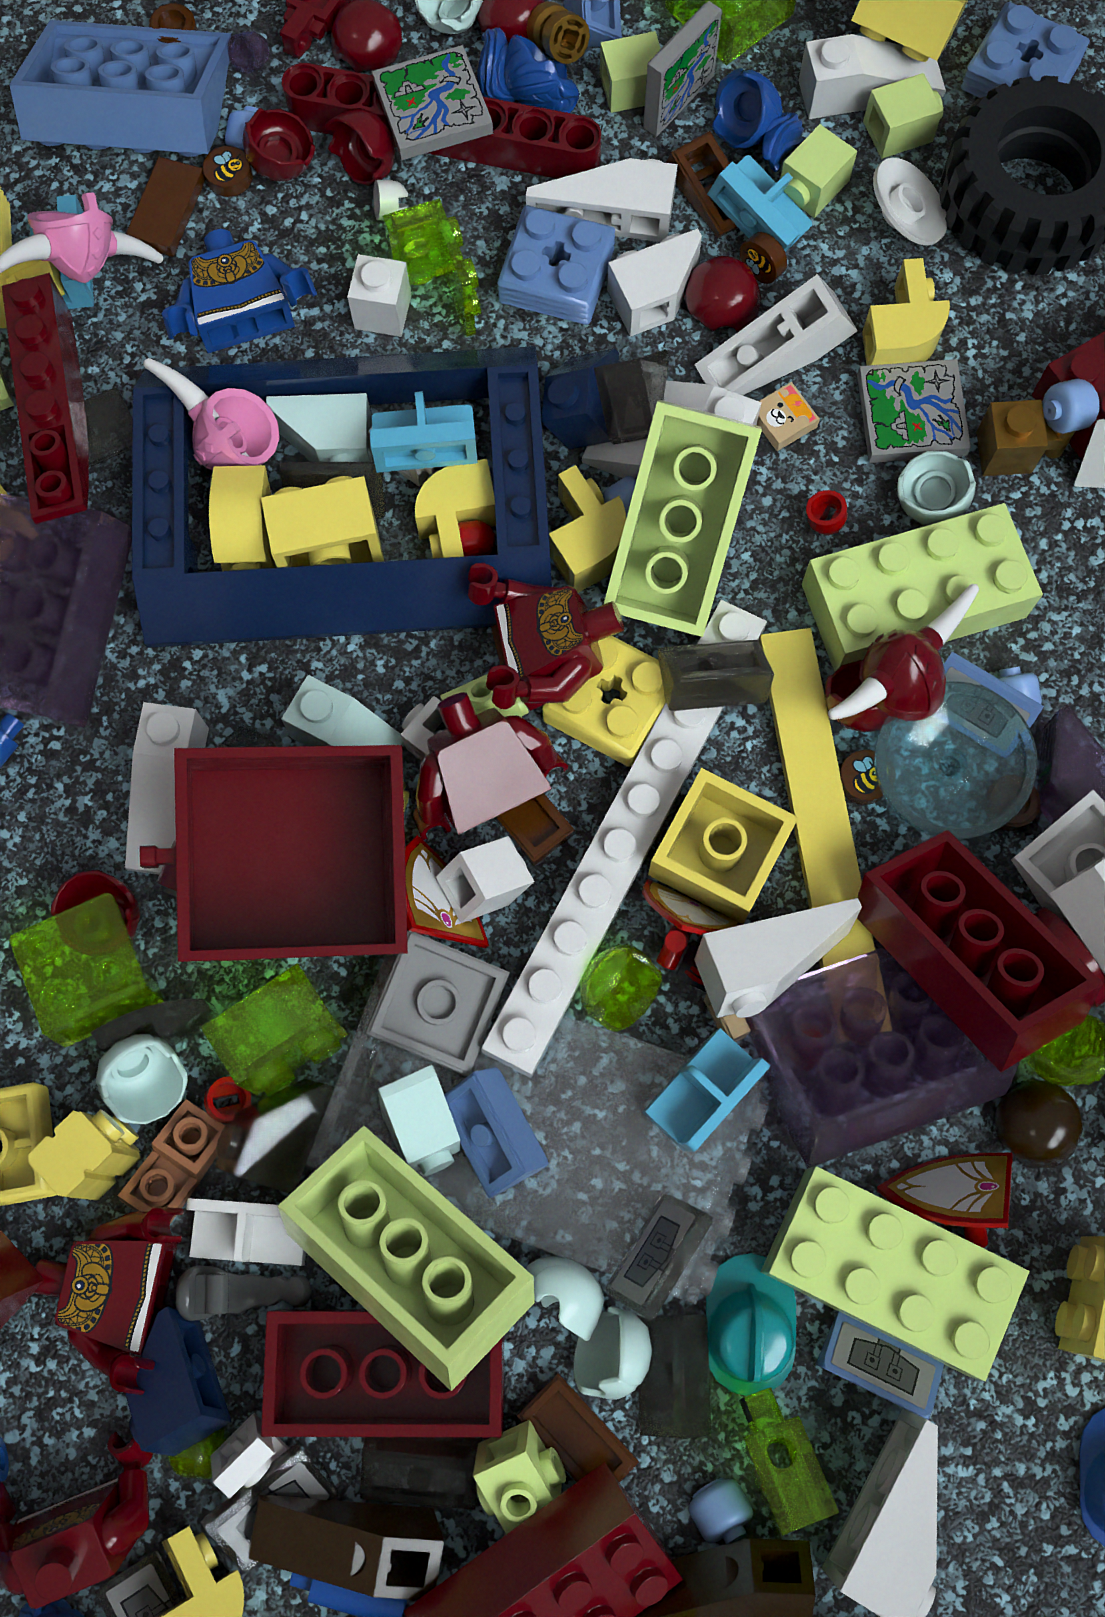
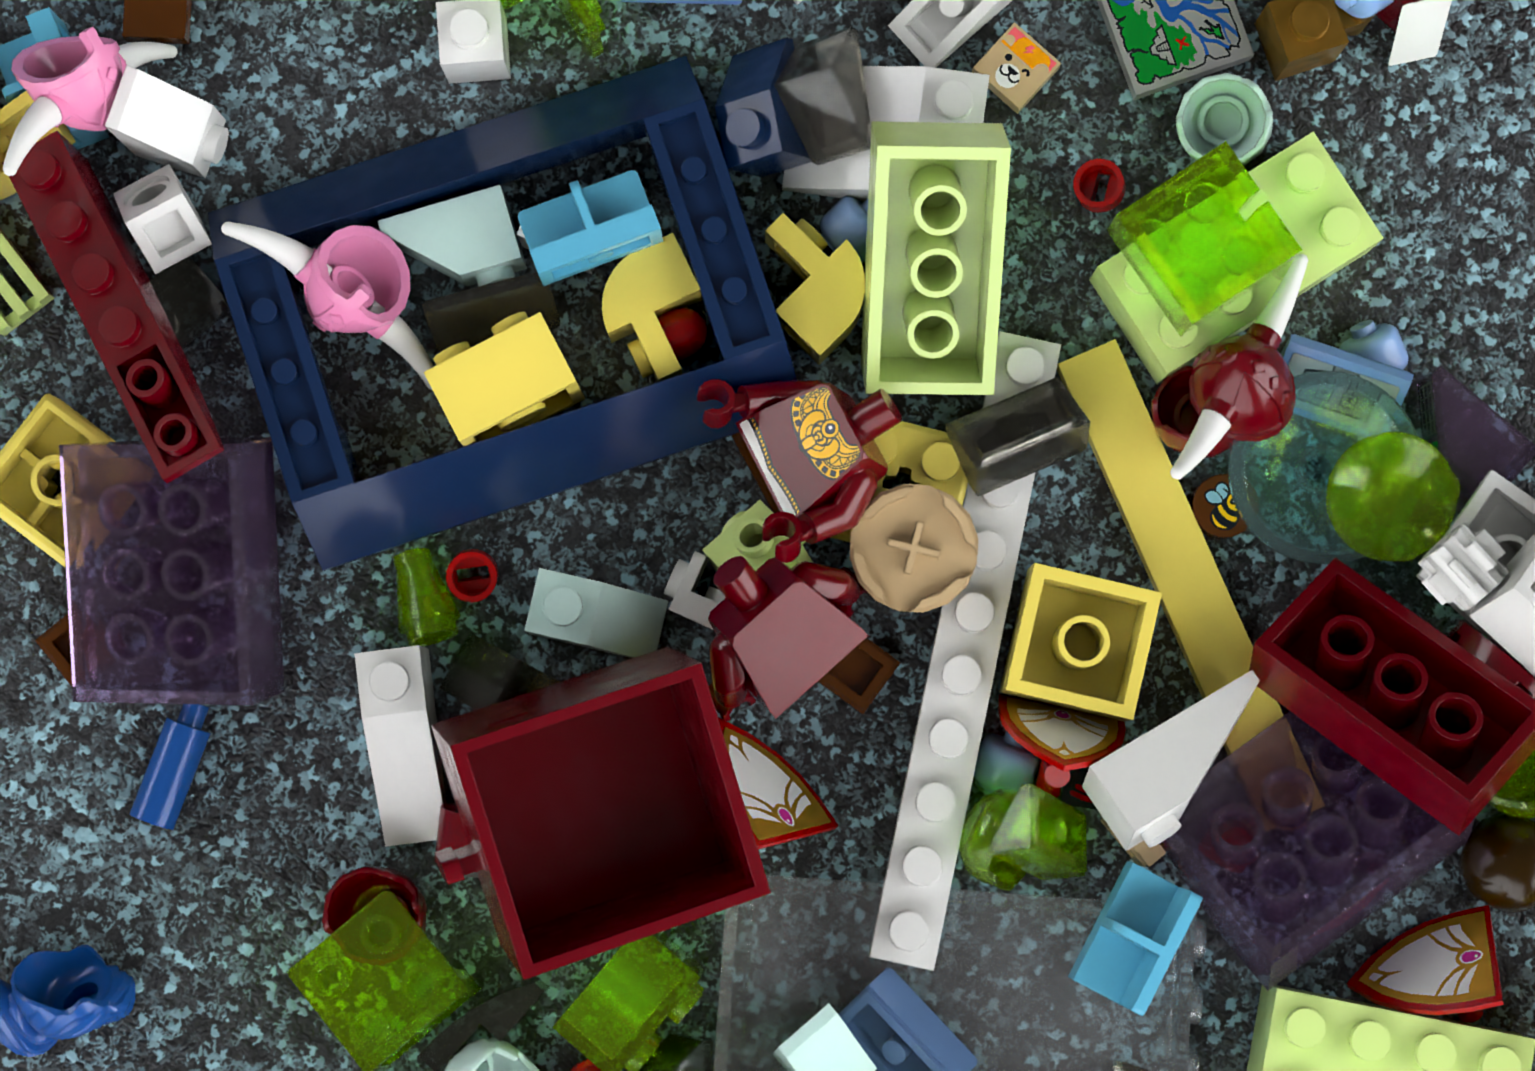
camera: 15 degrees left, 10 degrees up
blue torso [162,229,317,353] -> none
light yellow brick [209,465,277,571] -> none
light grey tile [364,930,510,1076] -> none
white brick [436,836,535,923] -> none
none -> white slope [105,65,229,178]
none -> white brick [113,164,212,274]
none -> clear neon green cone [393,548,461,647]
none -> red hinge [446,549,498,602]
none -> tan tile [849,484,978,613]
none -> piece [974,731,1041,799]
none -> clear neon green slope [990,783,1087,880]
none -> clear neon green piece [1107,141,1302,337]
none -> clear neon green dish [1326,432,1460,561]
none -> white gear [1418,523,1509,611]

